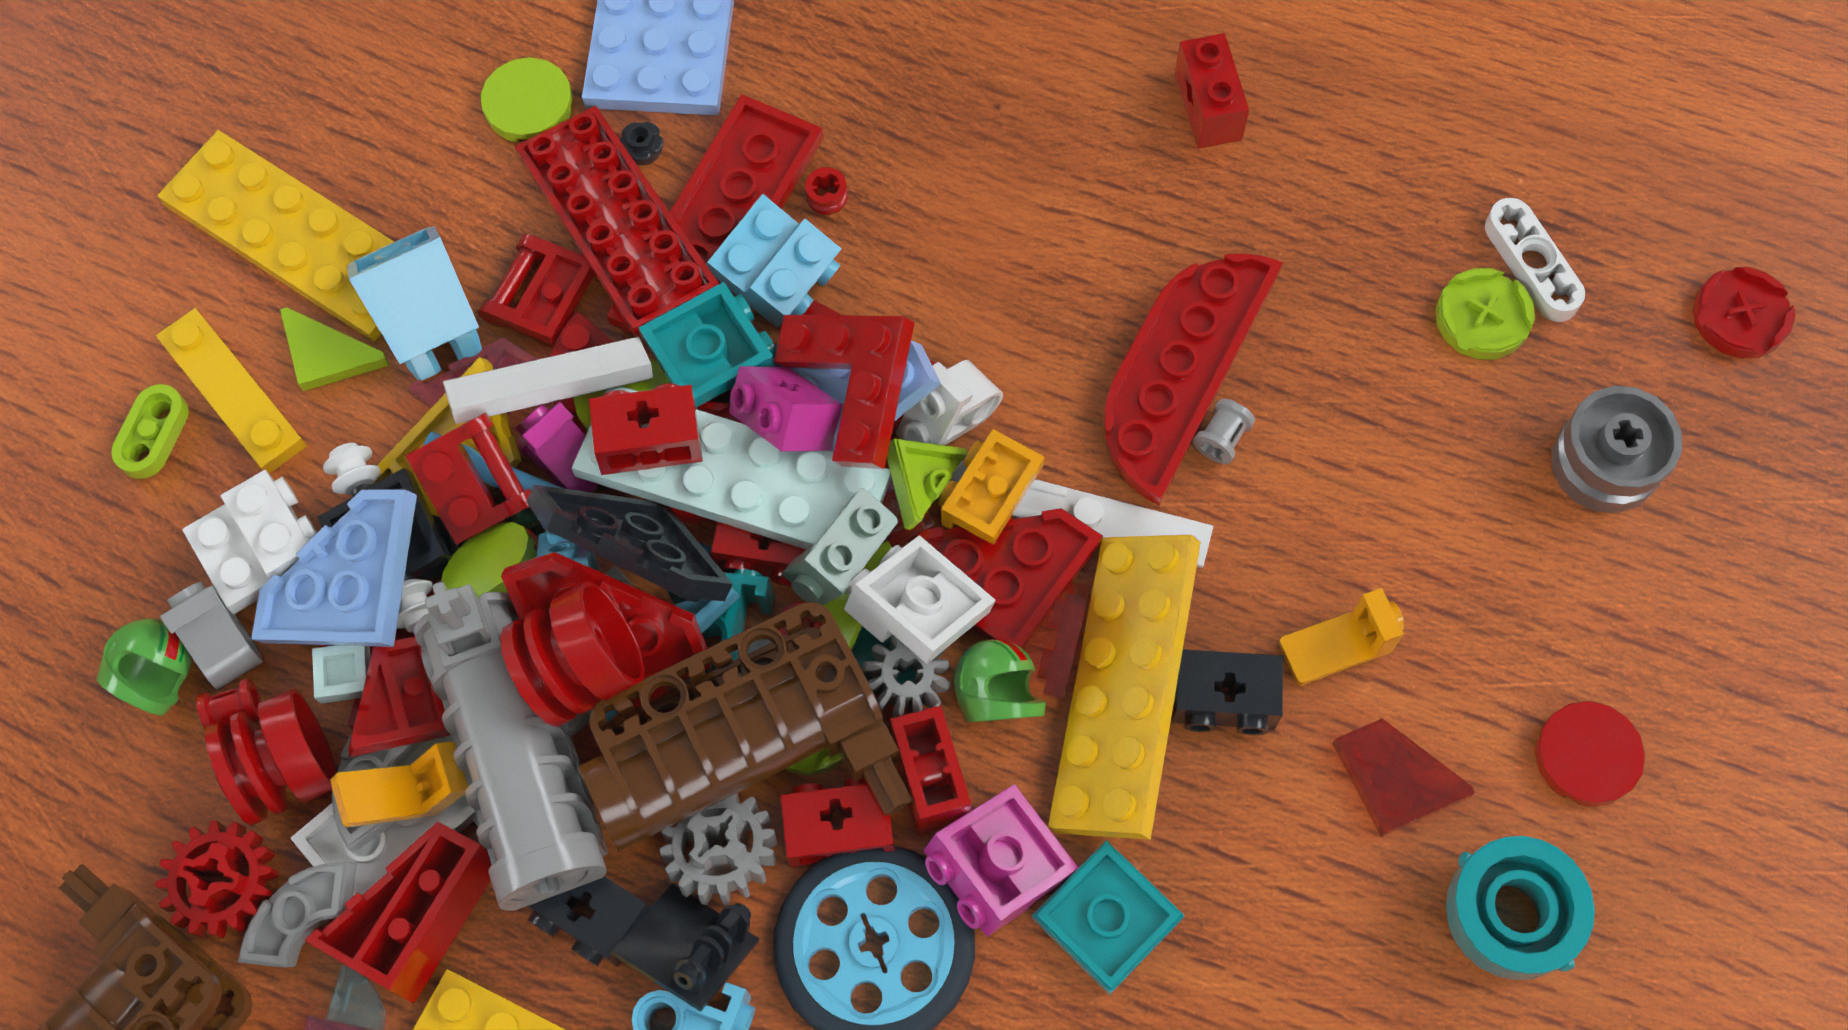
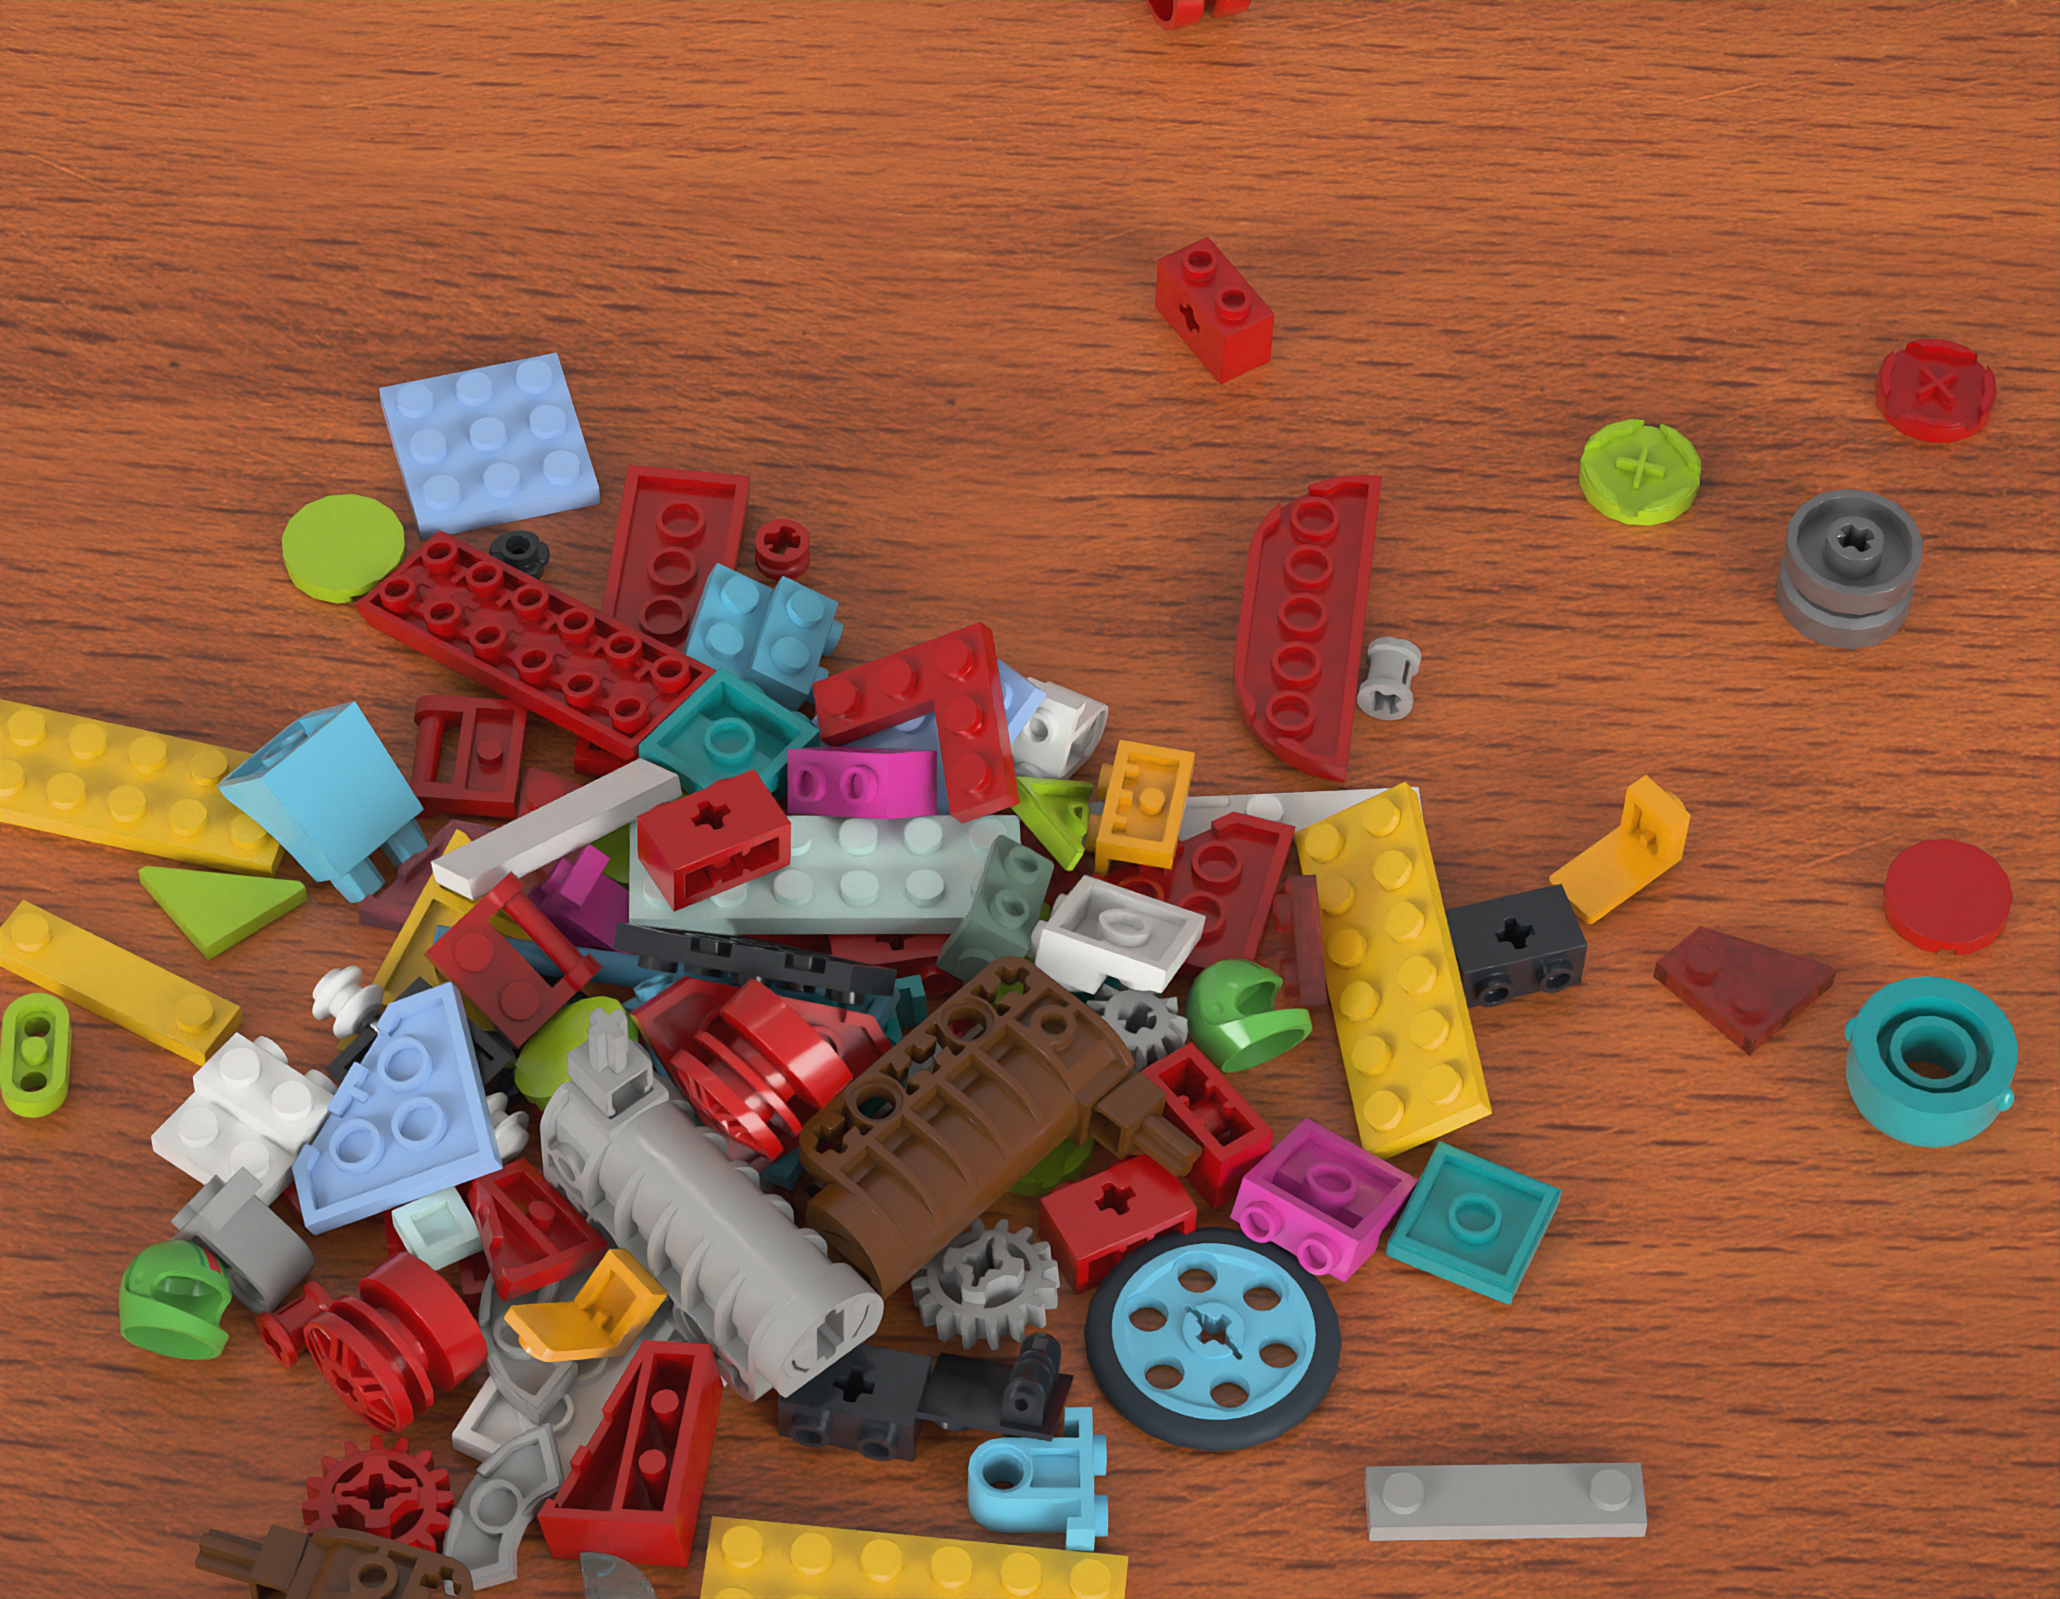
camera: 25 degrees left, 15 degrees down
white beam [1485,198,1585,322] -> none

